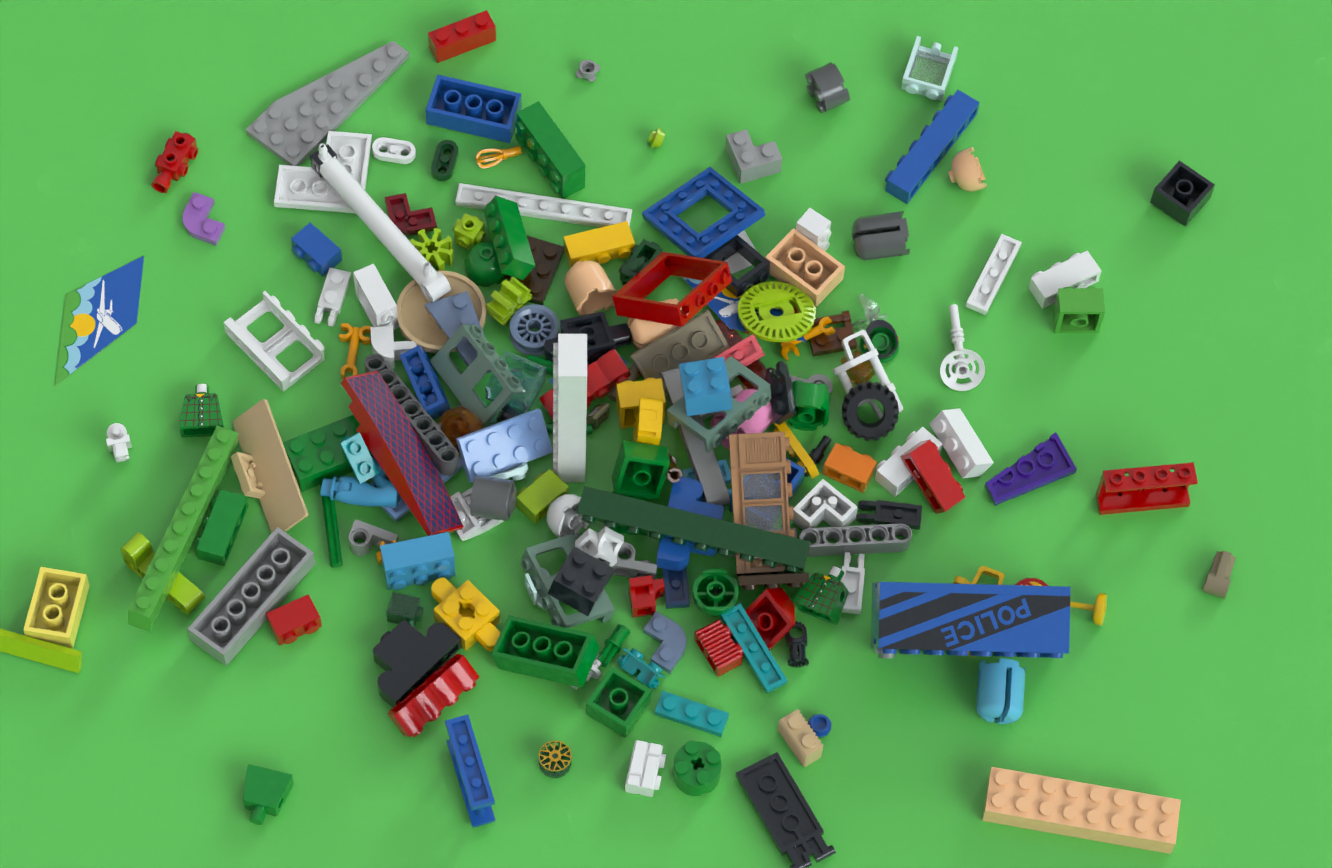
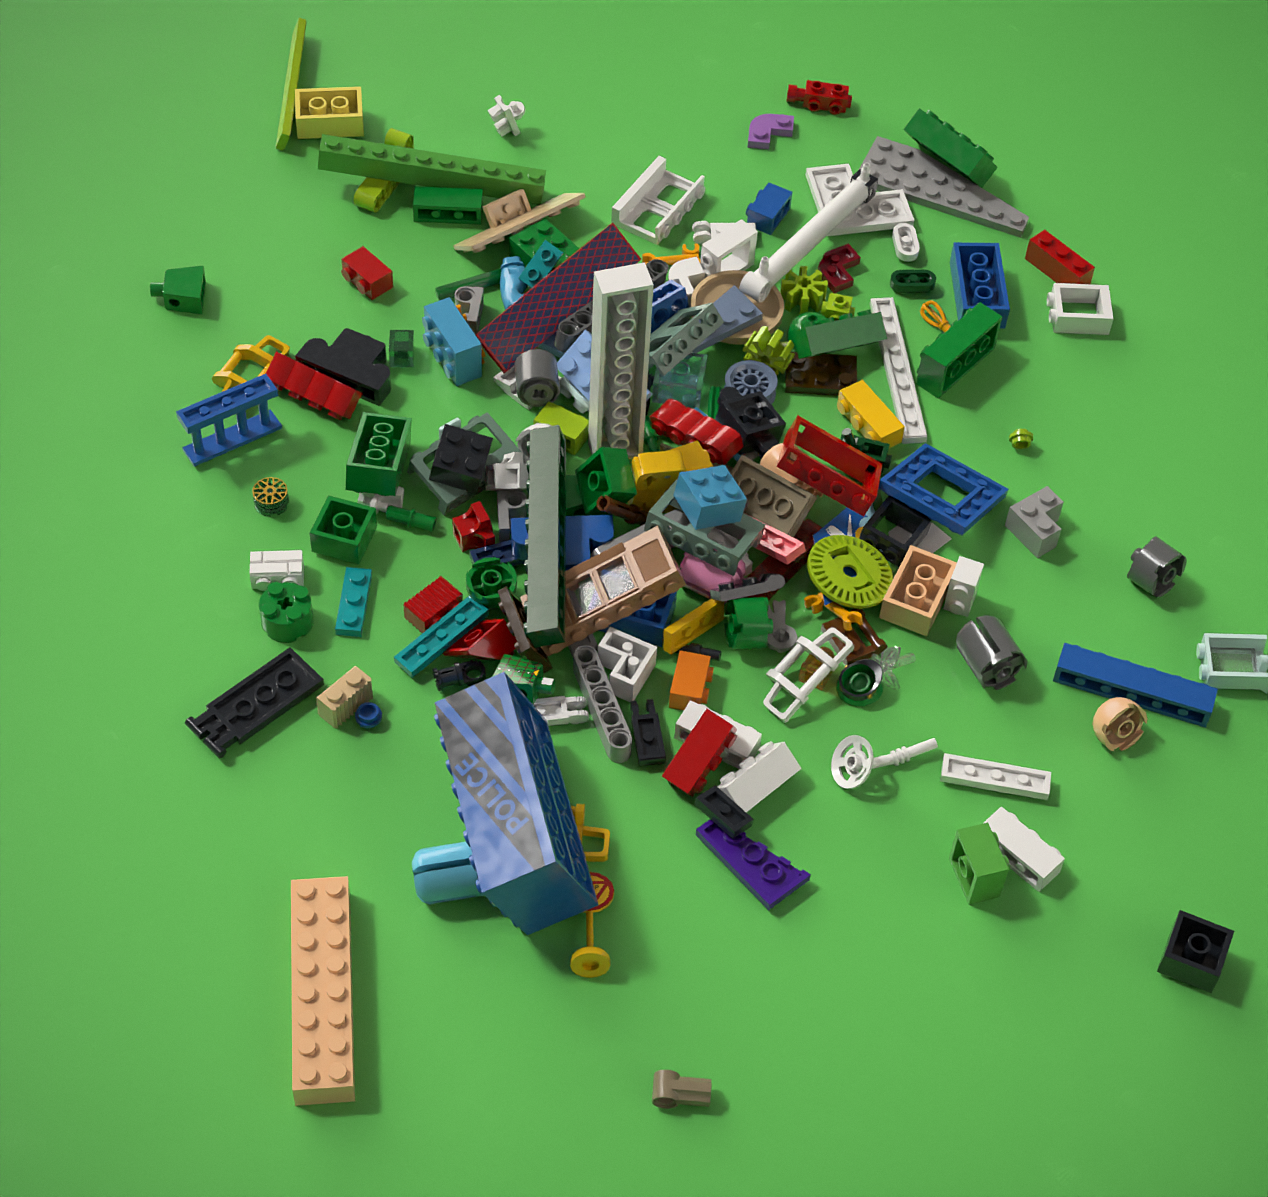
camera: 75 degrees right, 10 degrees down
sticker [55,256,144,386] -> none
green torso [179,384,224,437] -> none
light grey brick [187,527,315,666] -> none
yellow brick [431,578,501,652] -> none
light nougat cylinder [564,260,616,316] -> none
light grey plate [576,60,600,82] -> none
teal hinge [617,648,666,689] -> none
sand blue plate [643,611,687,674] -> none
black tyre [842,381,899,441] -> none
red window [1096,462,1198,515] -> none
none -> yellow bar [212,335,290,392]
none -> black plate [694,785,754,839]
none -> green brick [903,108,998,188]
none -> white window [1047,283,1113,335]

